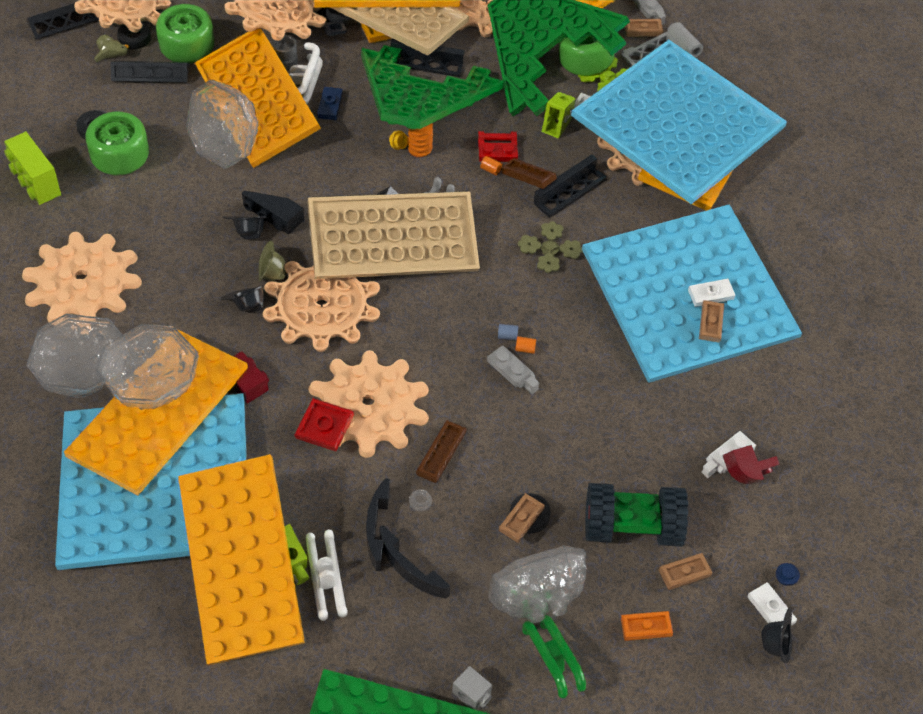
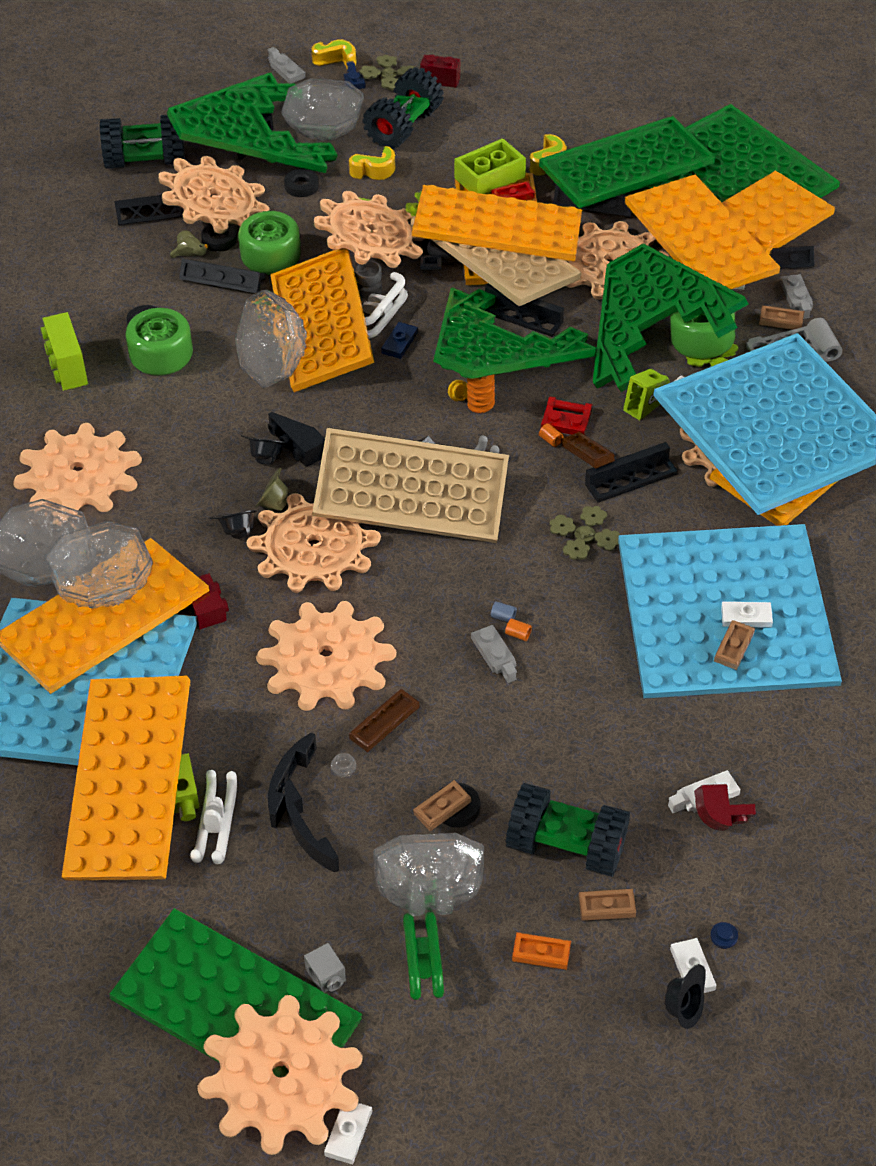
camera: 20 degrees right, 5 degrees down
red plate [294,398,354,452] -> none

